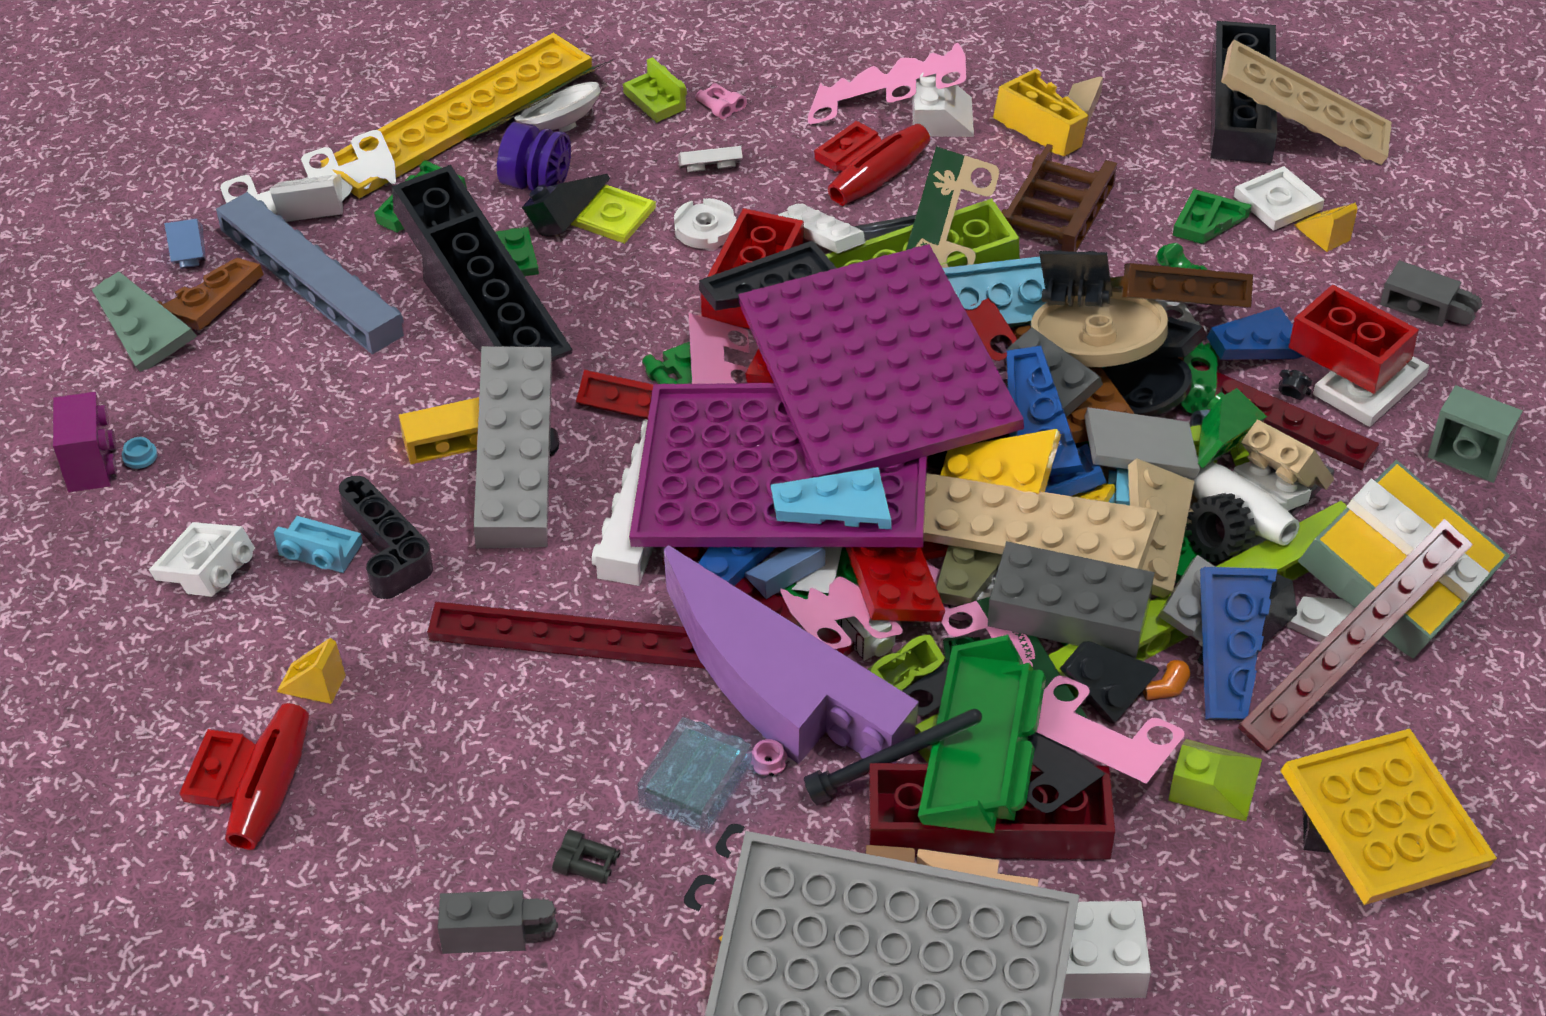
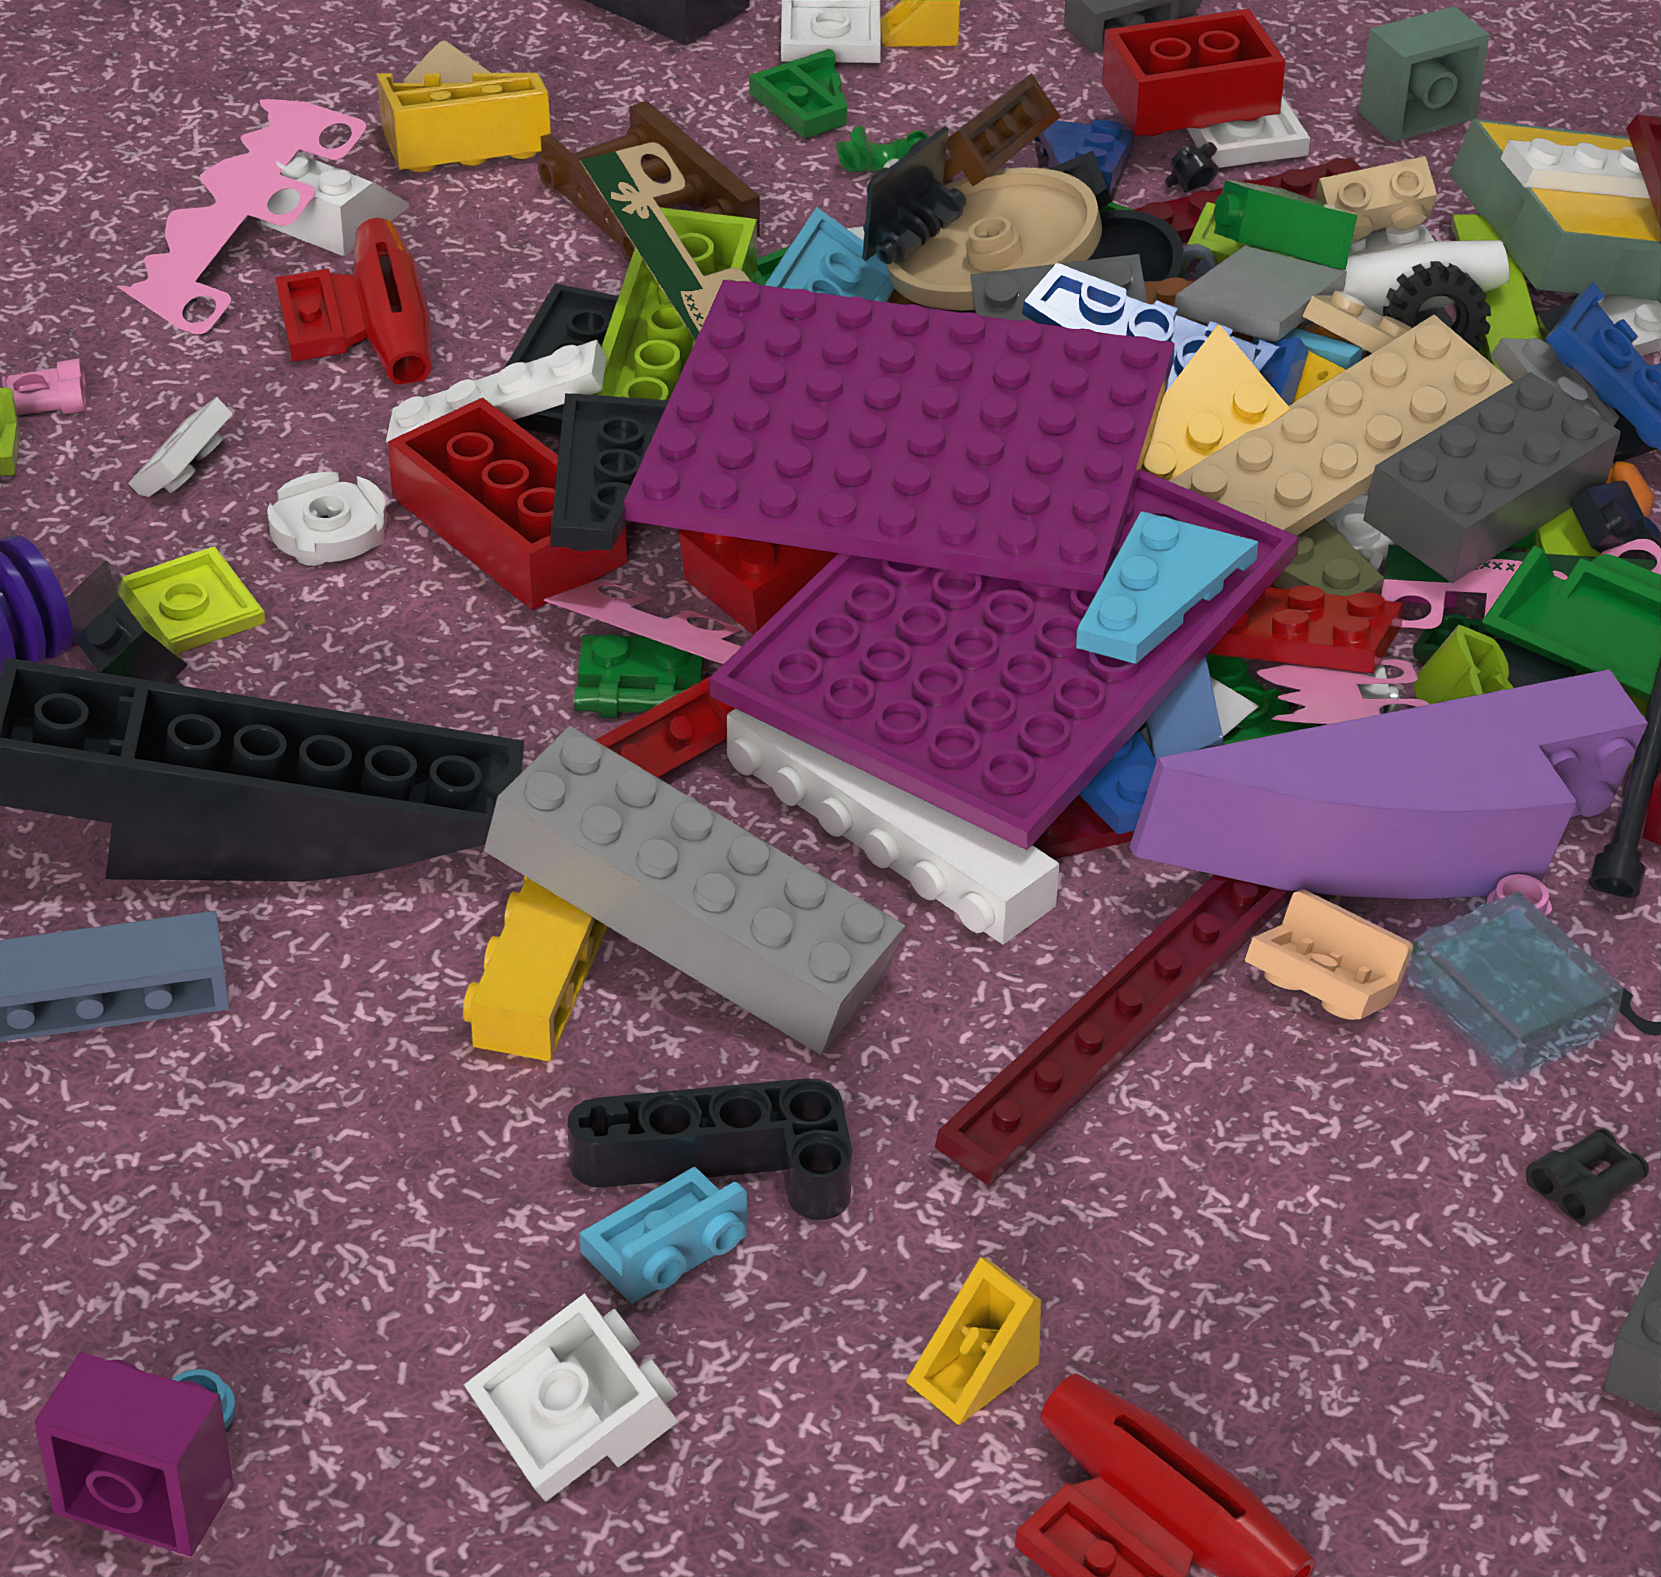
camera: 60 degrees left, 5 degrees down
none -> light nougat bracket [1245,889,1413,1020]

